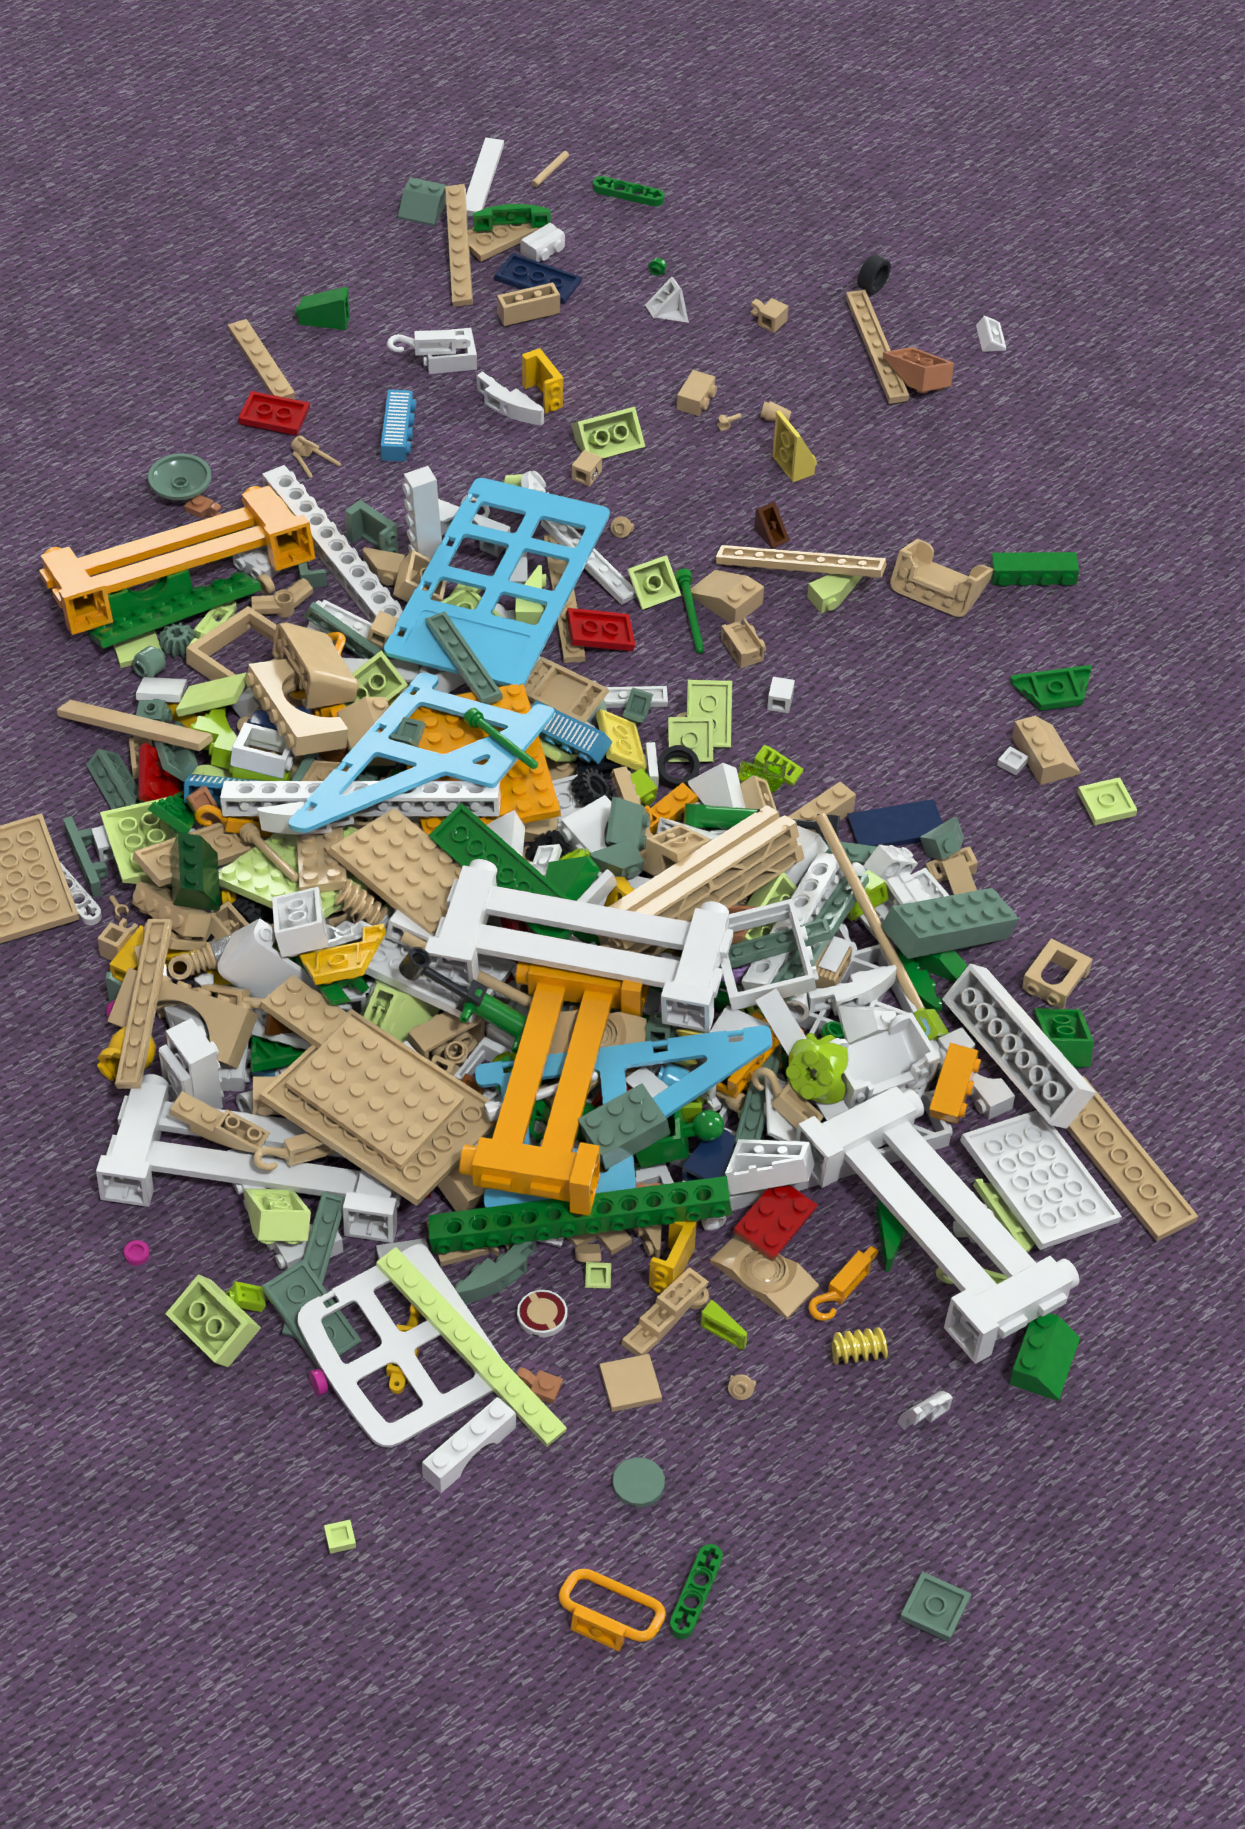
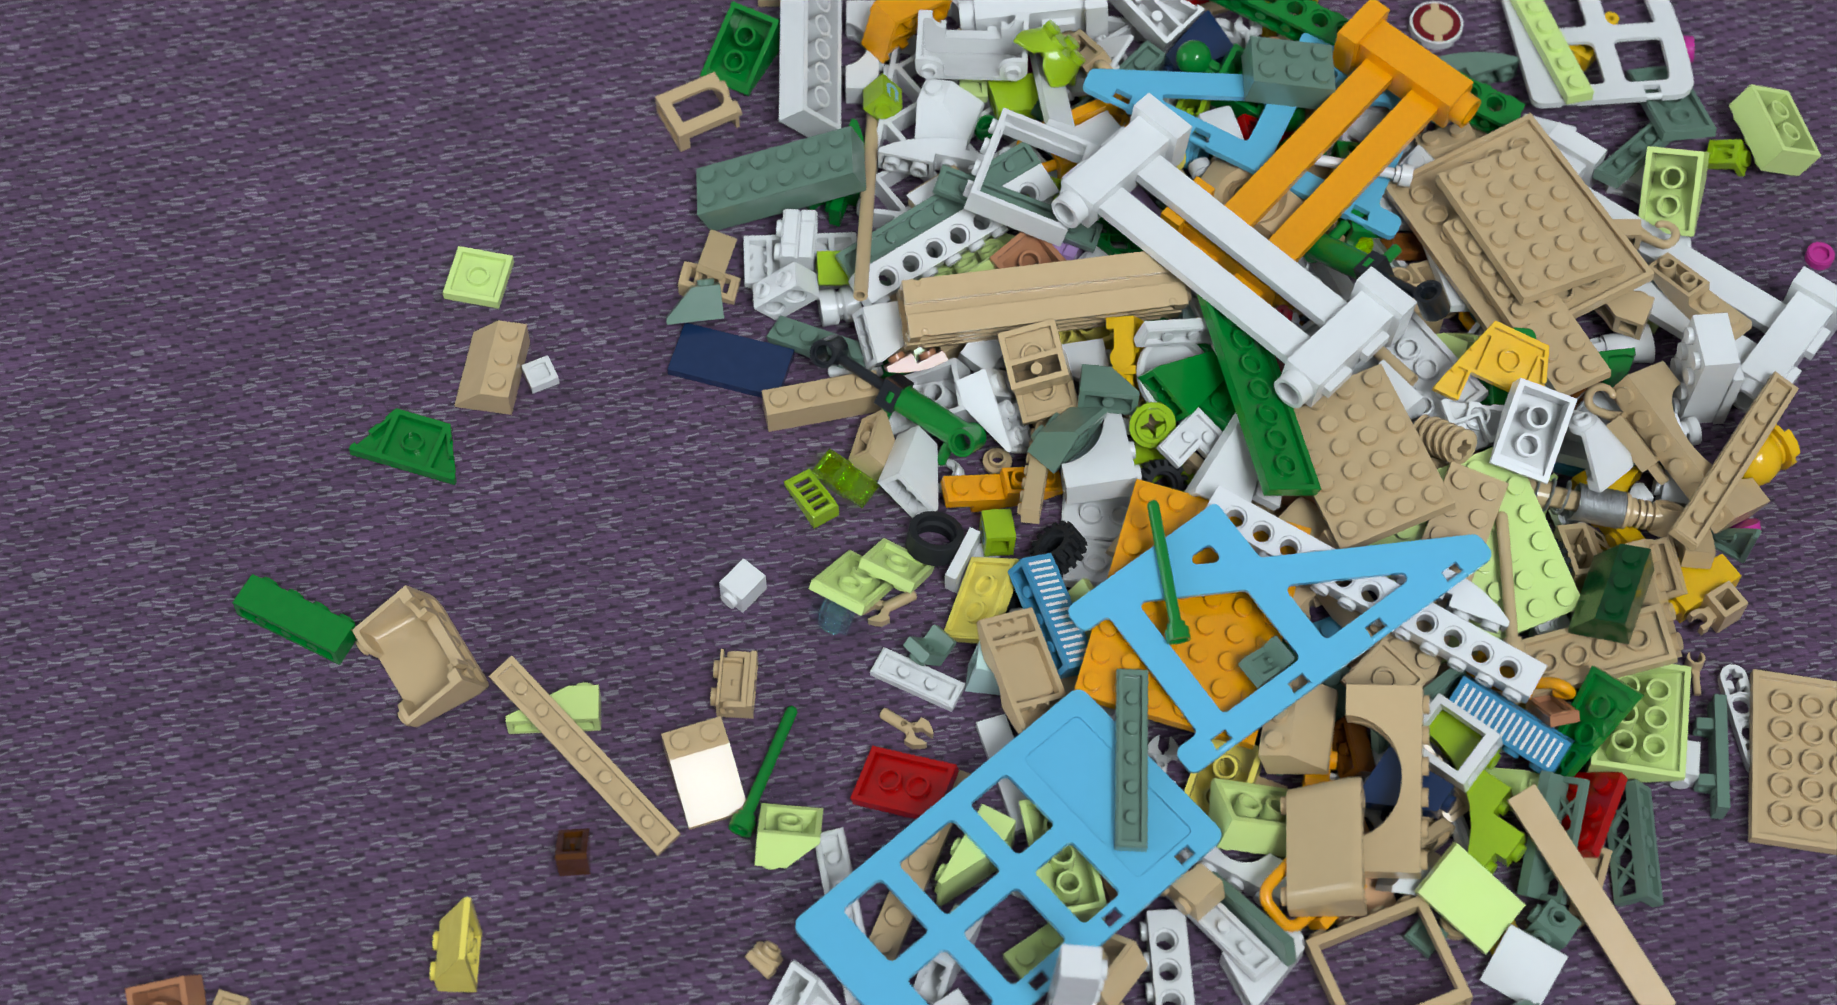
camera: 150 degrees left, 10 degrees up
none -> tan bar [879,708,933,749]

